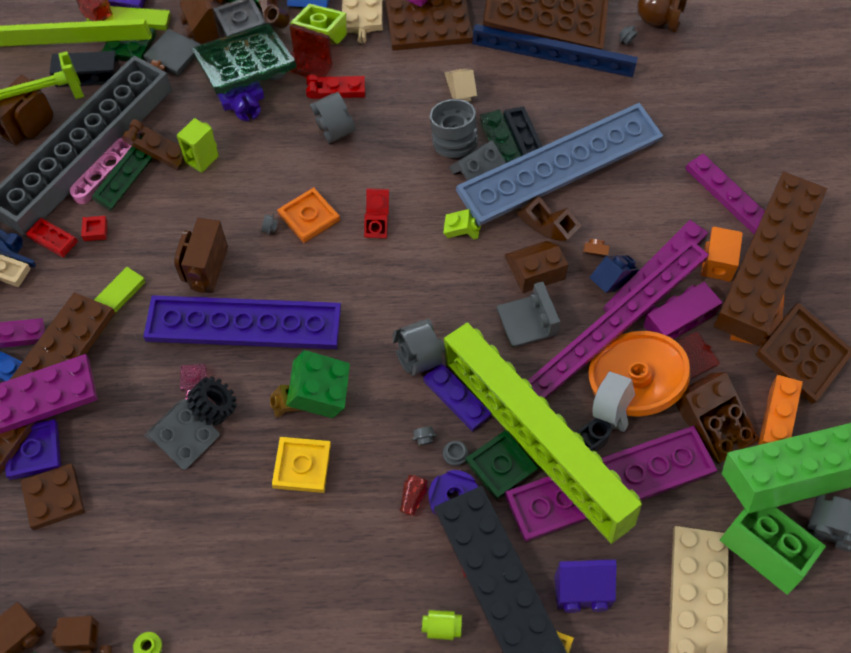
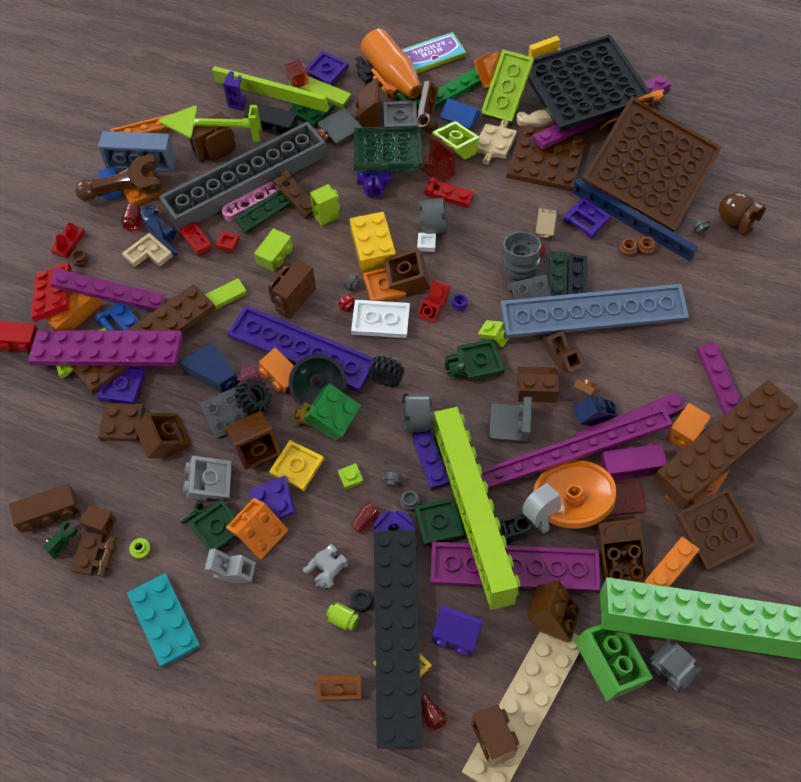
camera: 25 degrees right, 0 degrees up
none -> reddish brown slope [134,412,192,458]
none -> dark blue slope [180,343,238,393]
none -> dark green hand [180,502,206,524]
none -> light grey plate [183,456,232,501]
none -> dark green plate [188,499,237,551]
none -> light grey brick [205,549,256,583]
none -> dark purple hinge [223,71,246,111]
none -> reddish brown slope [225,411,281,470]
none -> orange bracket [226,498,288,559]
none -> dark purple plate [249,475,296,520]
none -> lime brick [254,228,293,272]
none -> orange brick [258,348,294,394]
none -> black dish [289,354,347,406]
none -> light grey animal [303,544,348,588]
none -> red plate [338,295,355,311]
none -> lime plate [338,464,364,490]
none -> yellow brick [349,212,396,273]
none -> white plate [351,300,410,338]
none -> black tile [351,589,372,612]
none -> black tyre [367,356,405,387]
none -> reddish brown slope [385,248,430,294]
none -> white plate [417,233,436,252]
none -> dark green plate [445,339,505,381]
none -> dark purple plate [450,294,468,311]
none -> reddish brown slope [527,580,580,642]
none -> dark purple plate [563,197,611,239]
none -> dark orange plate [619,238,638,255]
none -> dark orange plate [637,237,656,254]

